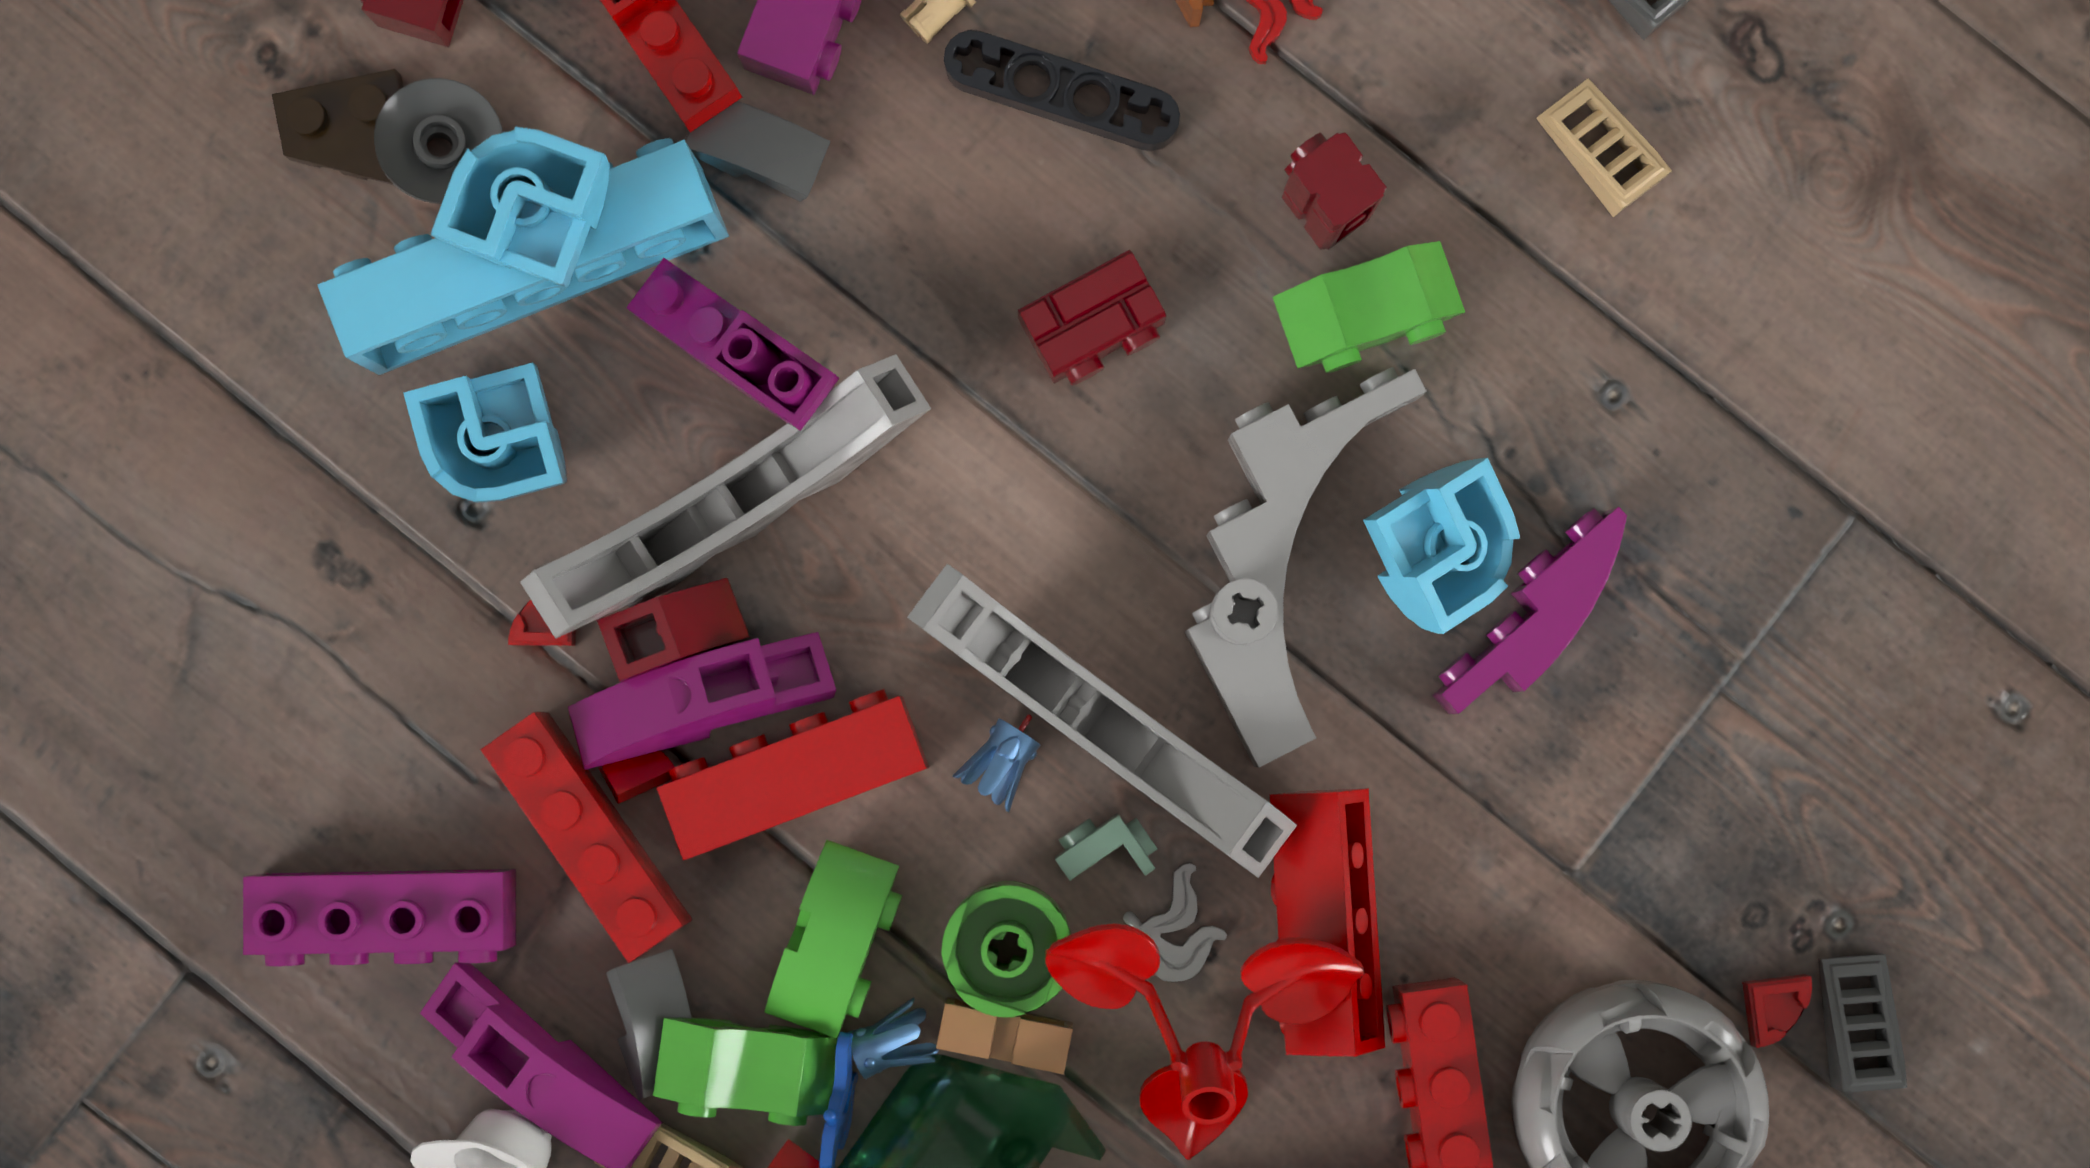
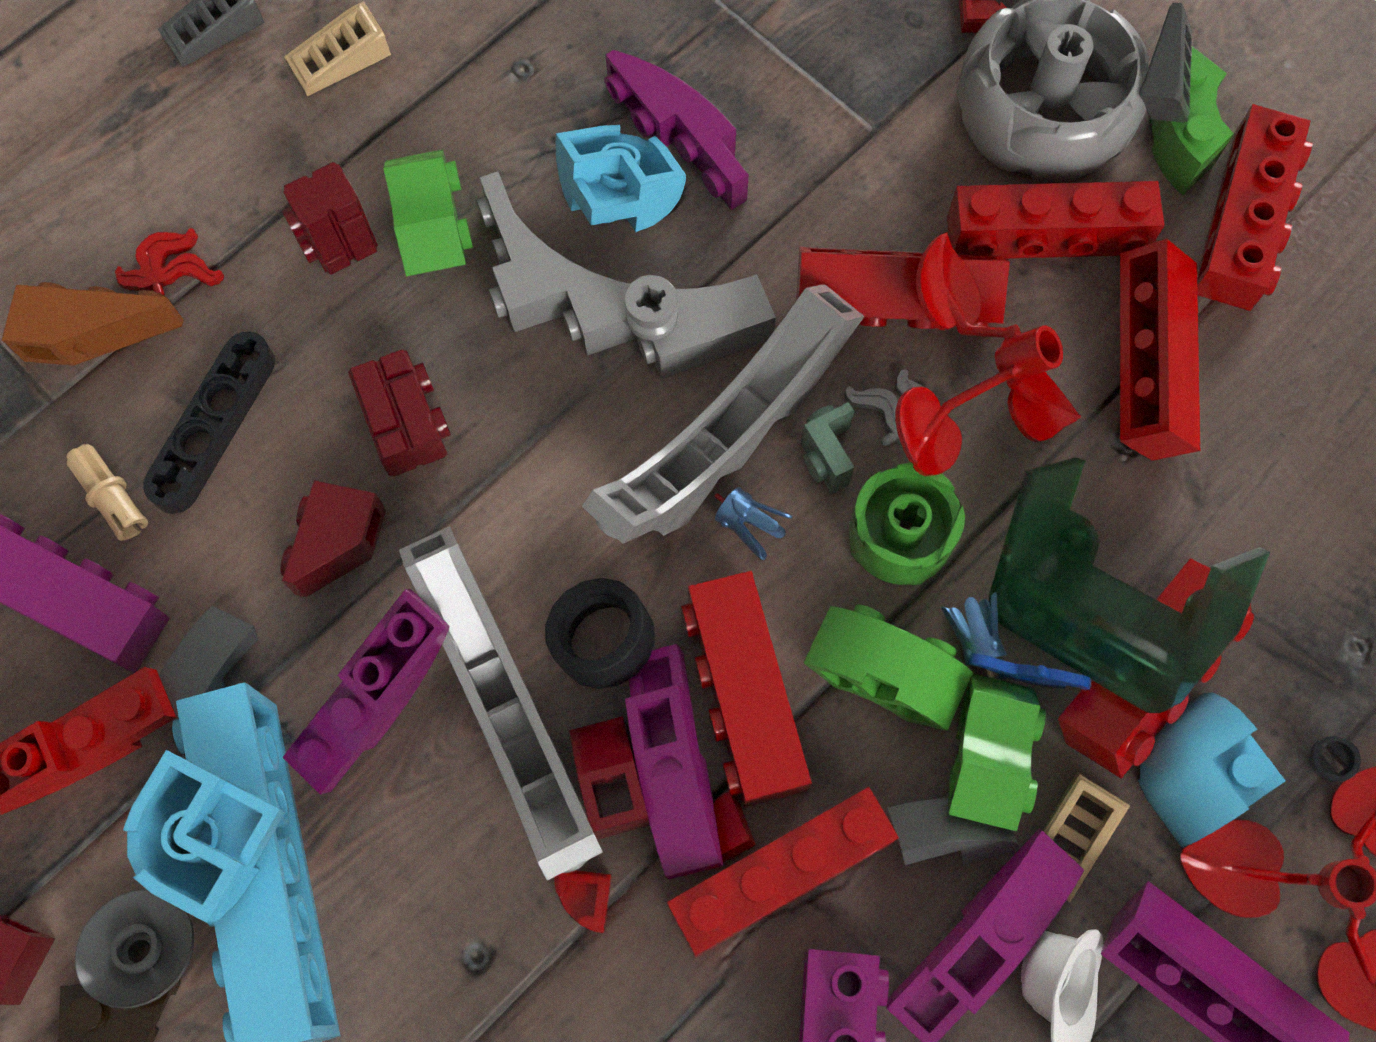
camera: 85 degrees left, 15 degrees down
medium azure brick [403,362,567,503] -> none
medium nougat piece [936,997,1073,1074] -> none
none -> dark red slope [280,480,386,597]
none -> black tyre [545,578,655,689]

